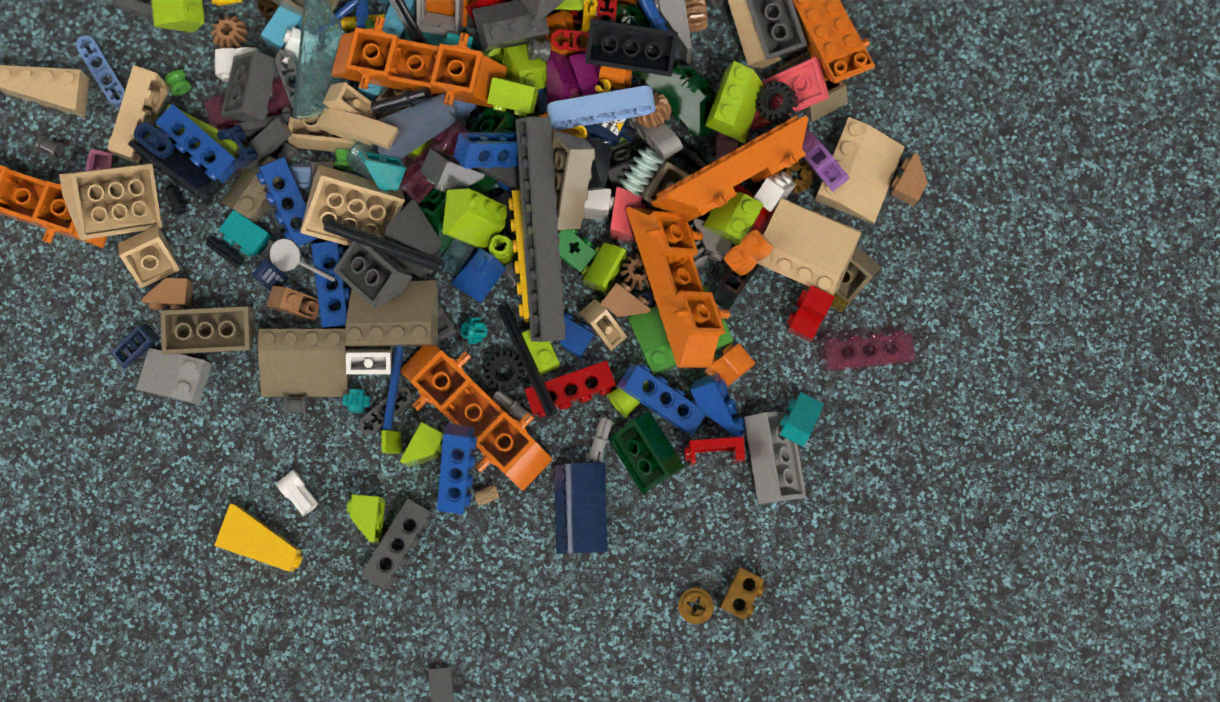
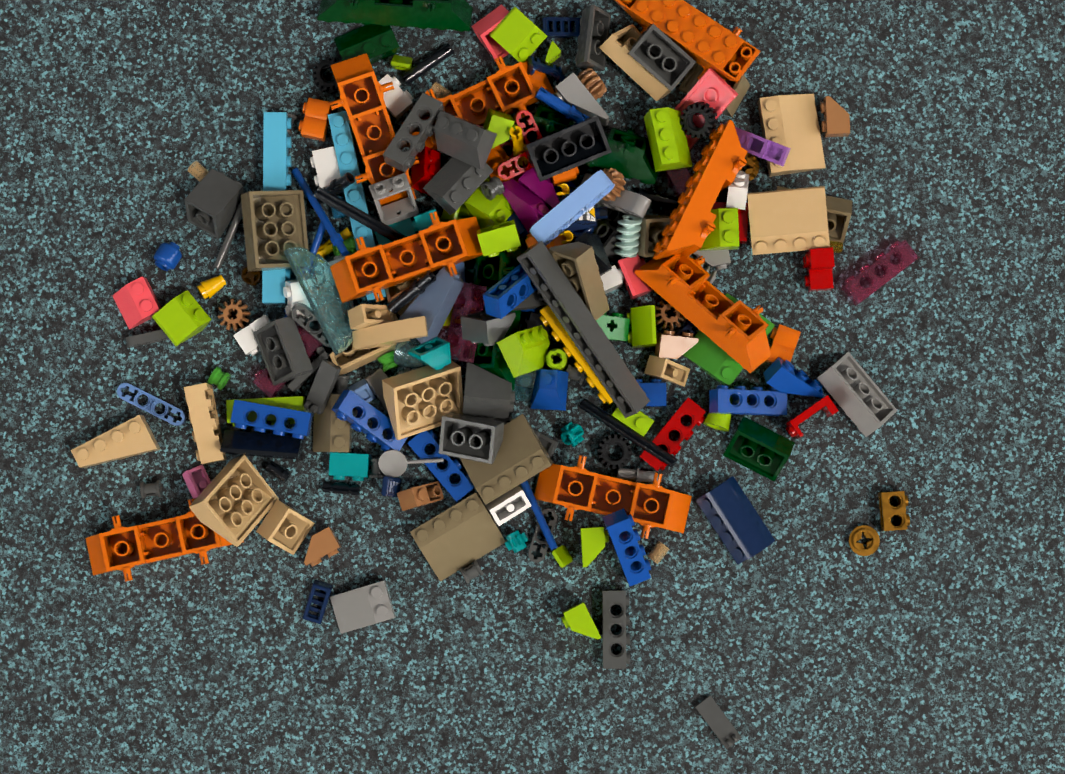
camera: 30 degrees left, 5 degrees up
dark blue plate [134,122,174,159] -> none
dark tan slope [161,306,255,355] -> none
yellow slope [214,503,302,572] -> none
dark blue piece [217,125,258,169] -> none
white piece [276,469,319,516] -> none
black axle [323,219,445,273] -> none
light grey axle [588,417,612,462] -> none
black slope [713,263,760,310] -> none
orange brick [724,230,774,276] -> none
teal brick [779,392,824,447] -> none

